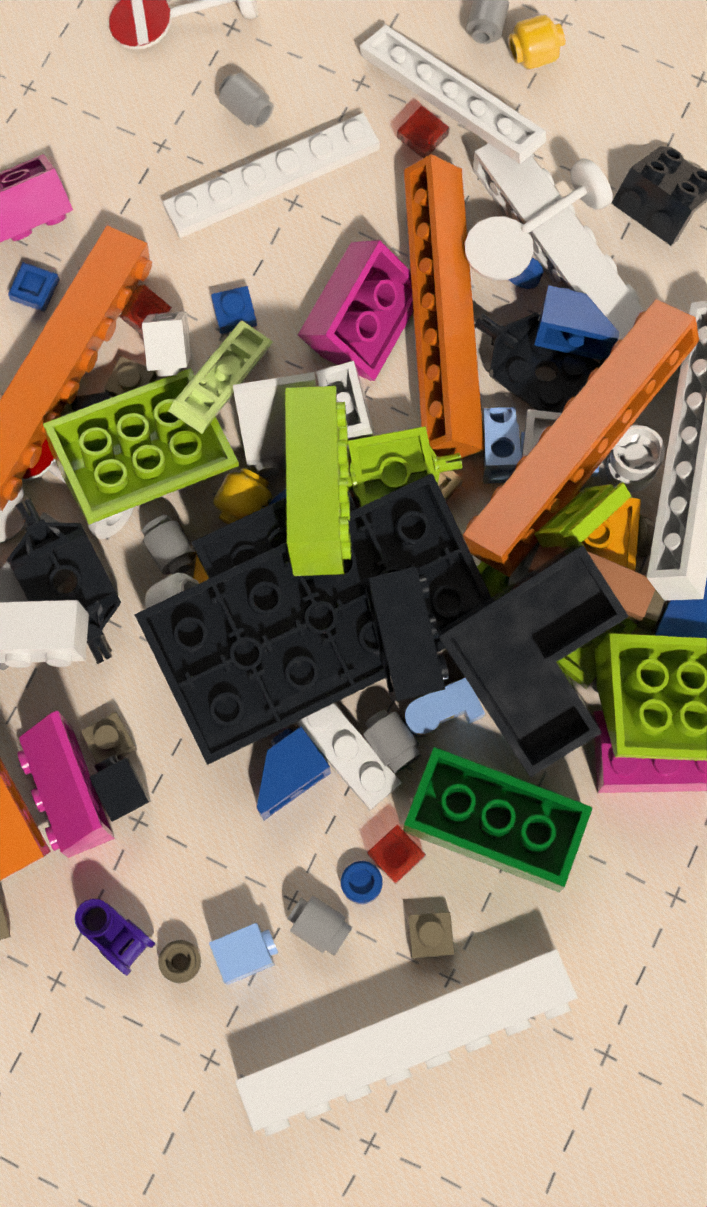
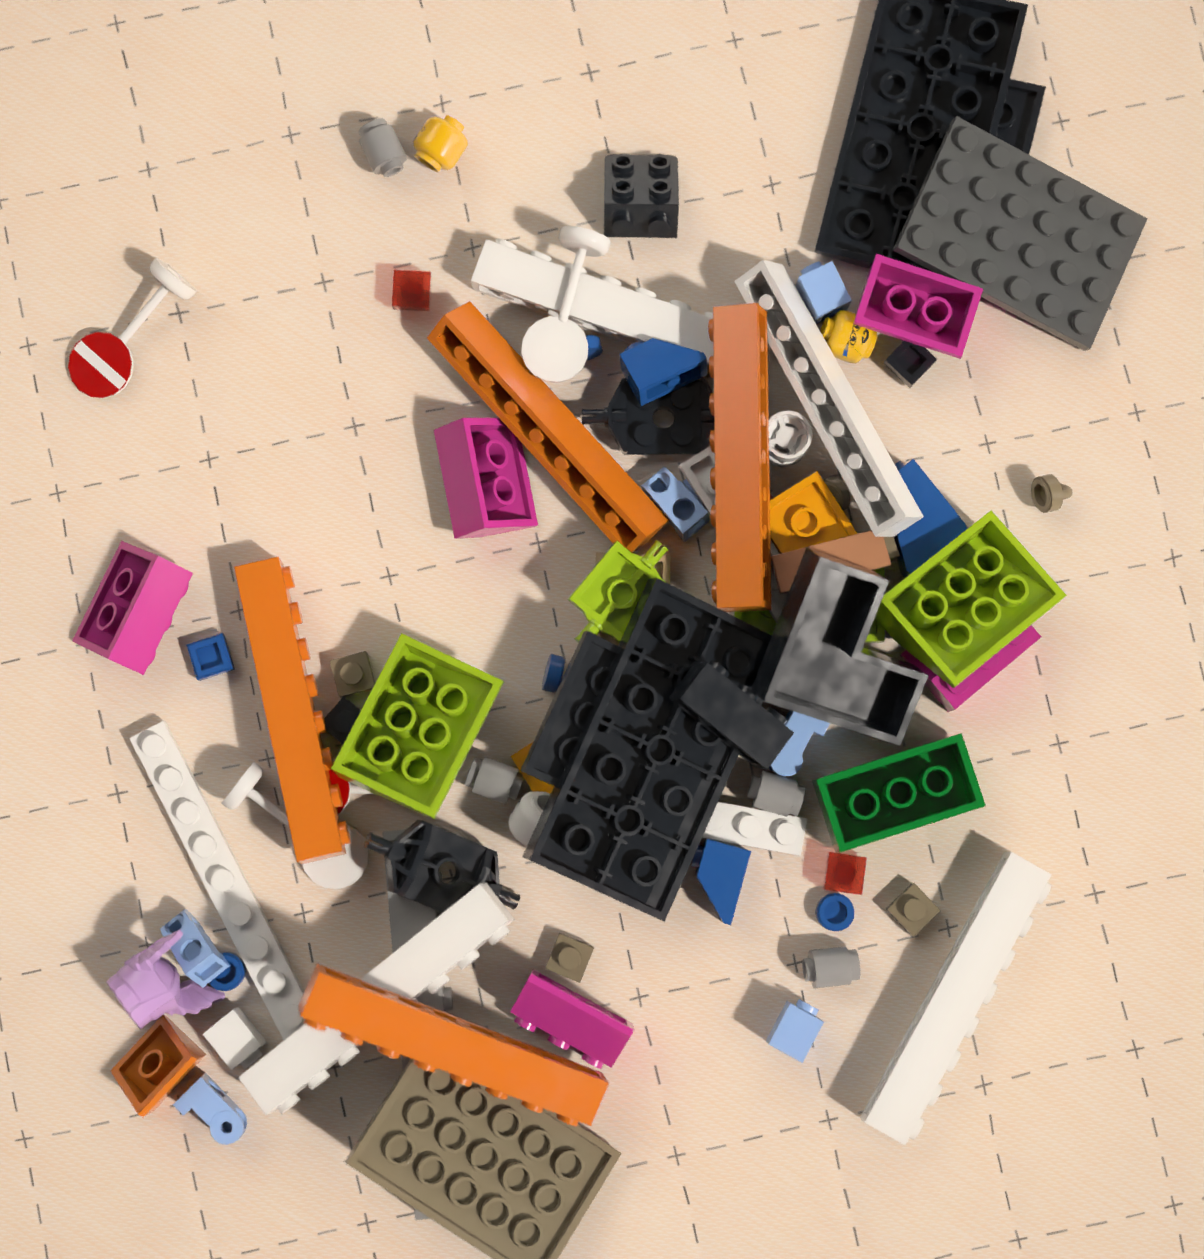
camera: 45 degrees left, 10 degrees up
dark purple piece [74,899,156,976] -> none
black brick [89,754,151,822] -> none
clear red plate [119,285,172,336] -> none
white brick [142,311,191,376] -> none
dark tan plate [158,940,201,983] -> none
white plate [163,113,380,238] -> none
yellowish green plate [168,320,273,433] -> none
blue plate [211,286,257,334] -> none
yellow head [213,468,272,524] -> none
light grey brick [219,73,274,128] -> none
white slope [233,372,316,477] -> none
lime brick [285,386,351,576] -> none
white brick [316,361,375,458] -> none
white plate [360,25,546,164] -> none
lime plate [534,483,631,548] -> none

